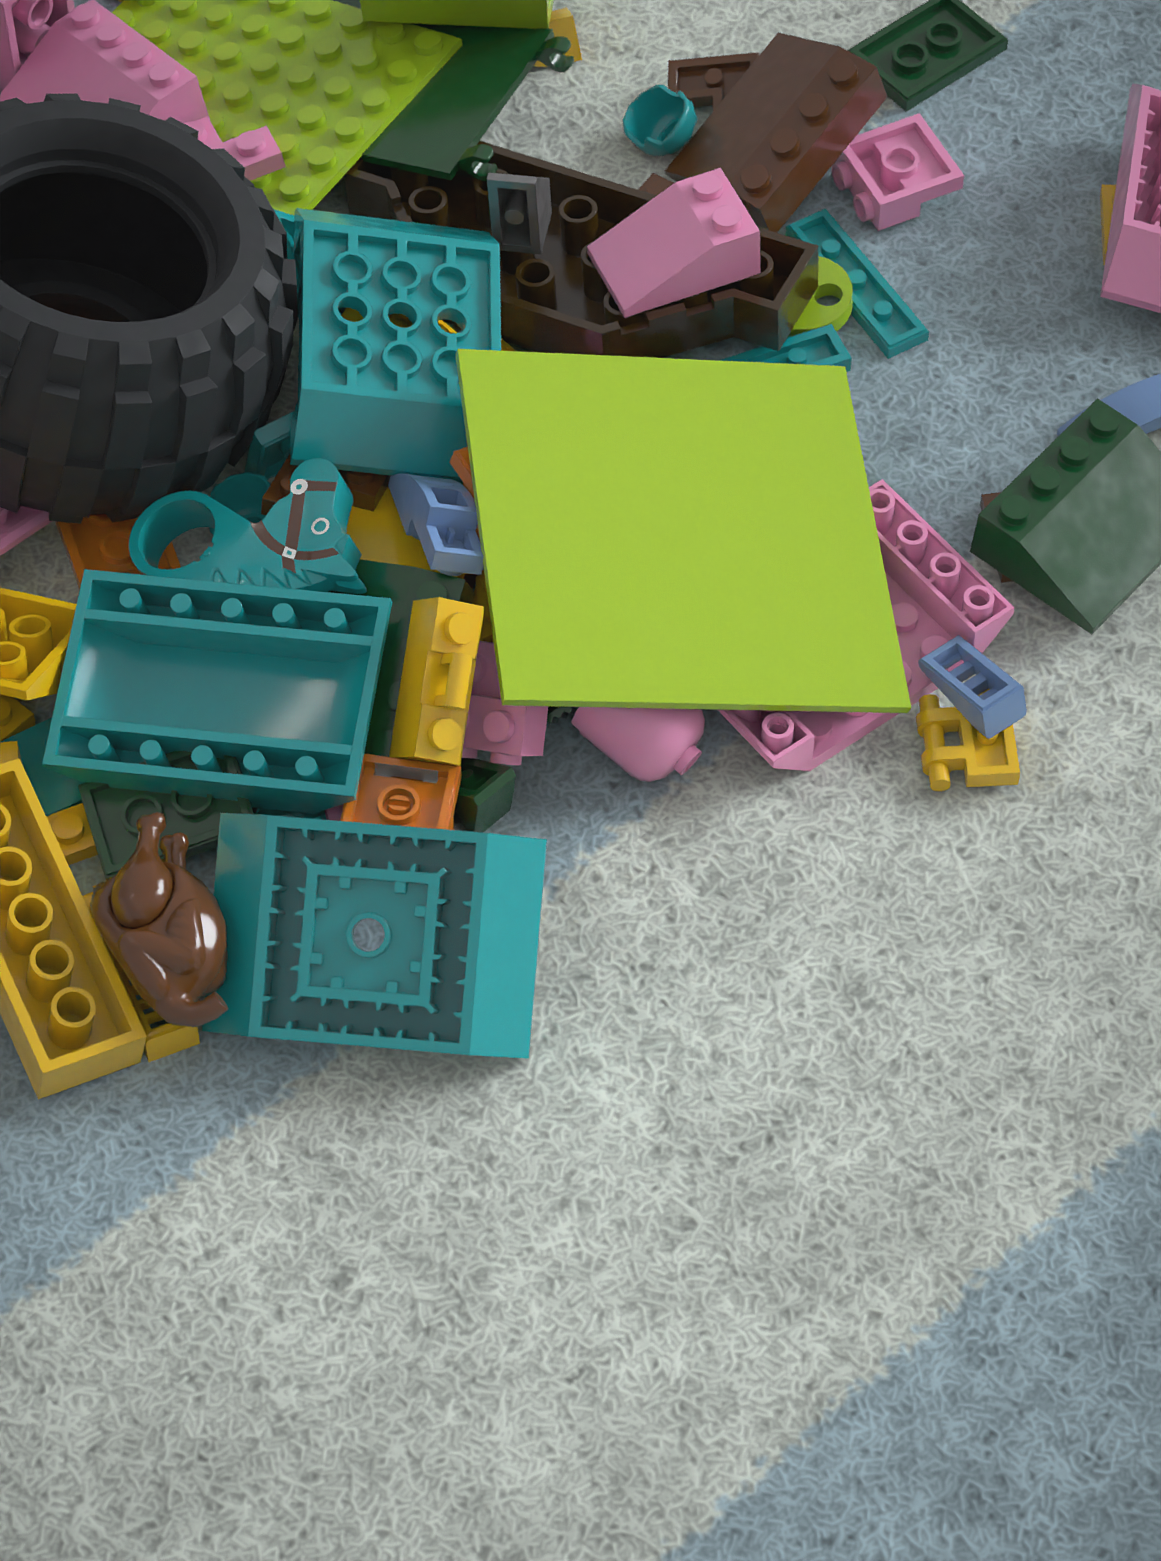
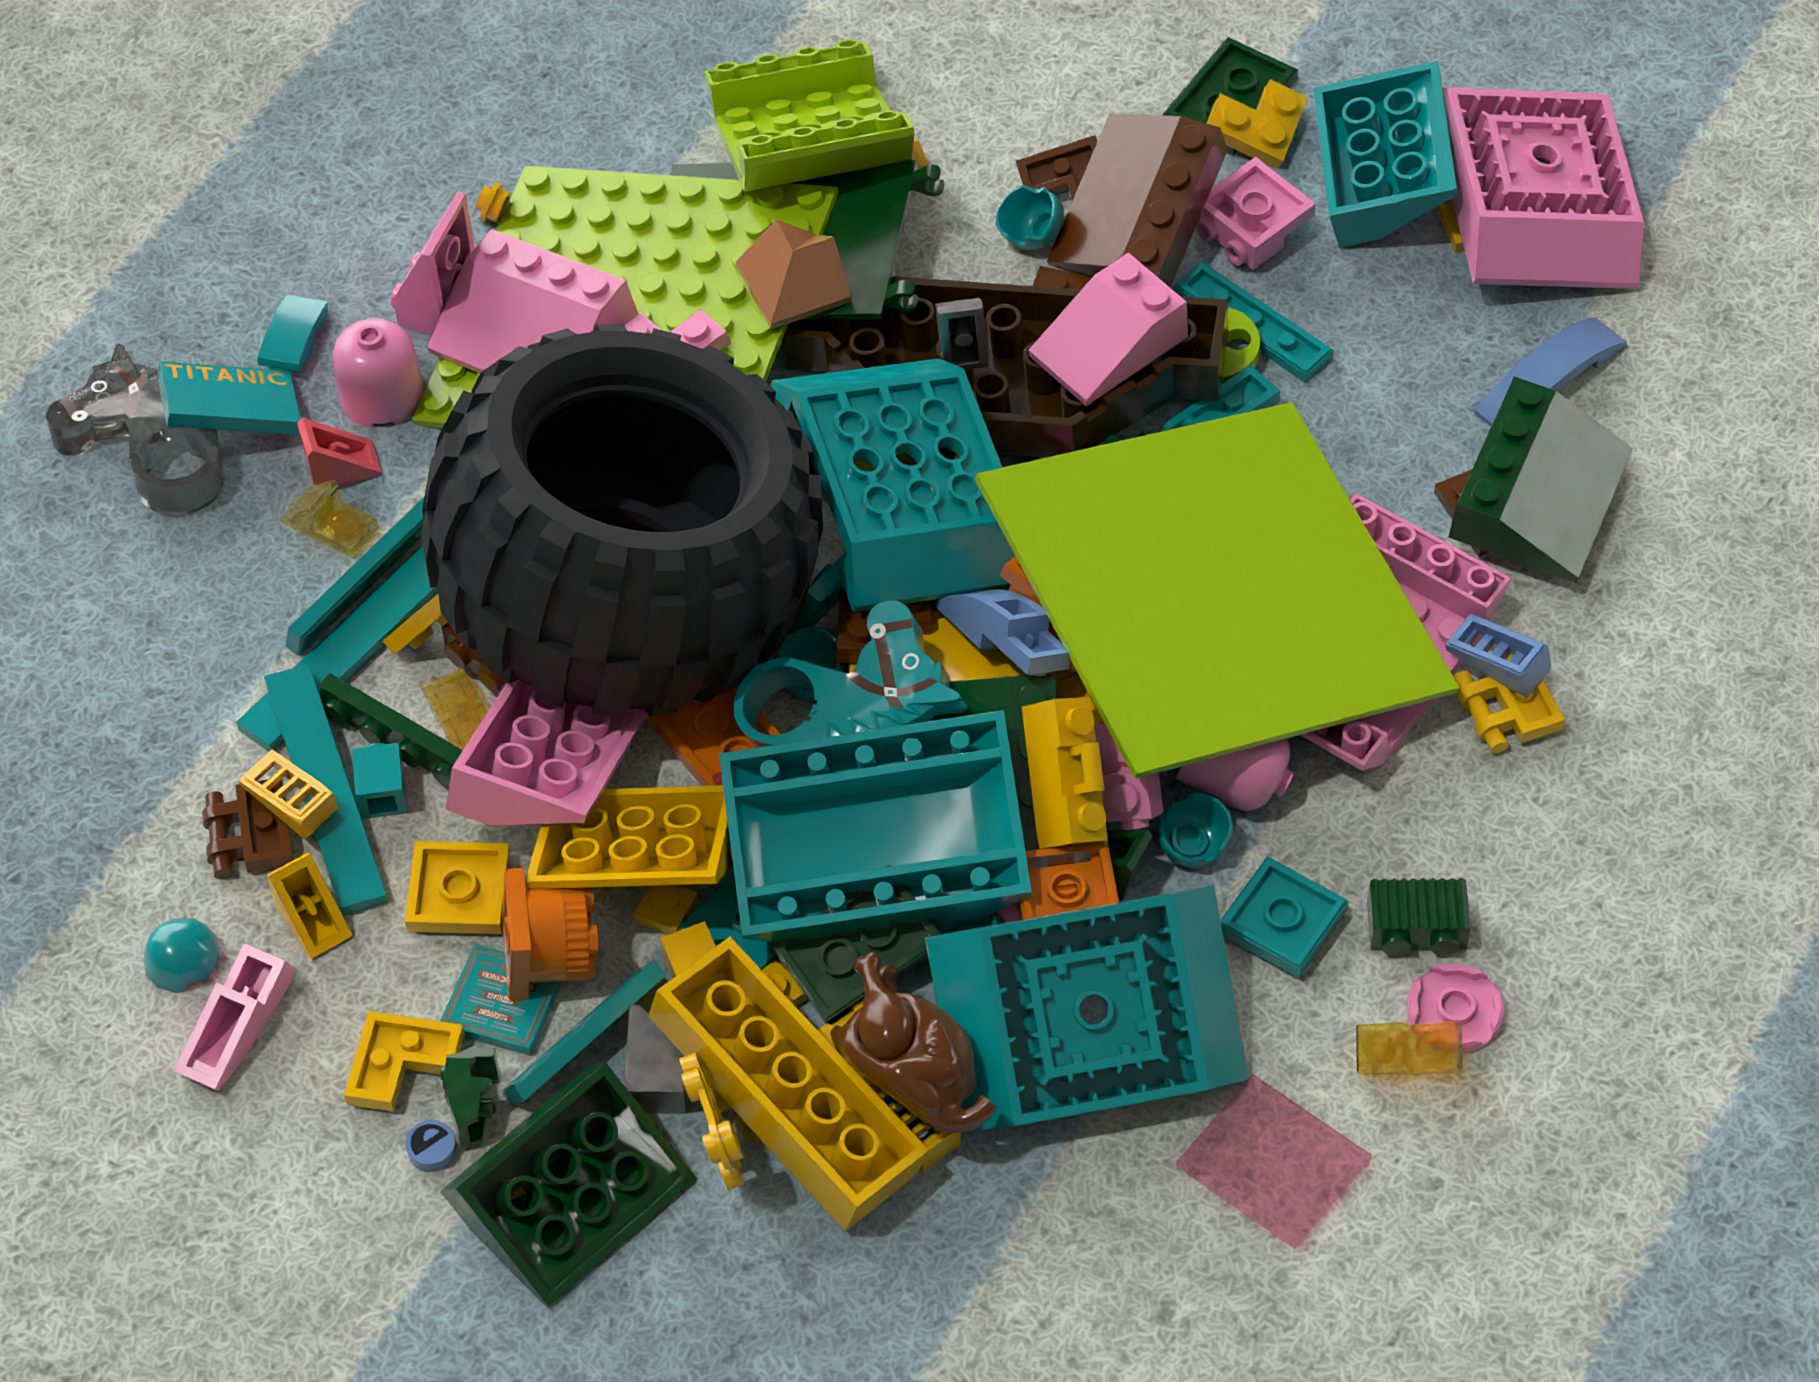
camera: 15 degrees left, 0 degrees up
none -> nougat slope [736,220,851,329]
none -> teal hair [1157,792,1233,868]
none -> clear pink piece [1176,1074,1372,1249]
none -> yellow plate [1207,79,1308,168]
none -> teal plate [1220,856,1349,978]
none -> teal slope [1313,60,1458,248]
none -> clear yellow slope [1356,1022,1463,1075]
none -> dark green brick [1367,878,1470,956]
none -> bright pink tile [1406,963,1505,1054]

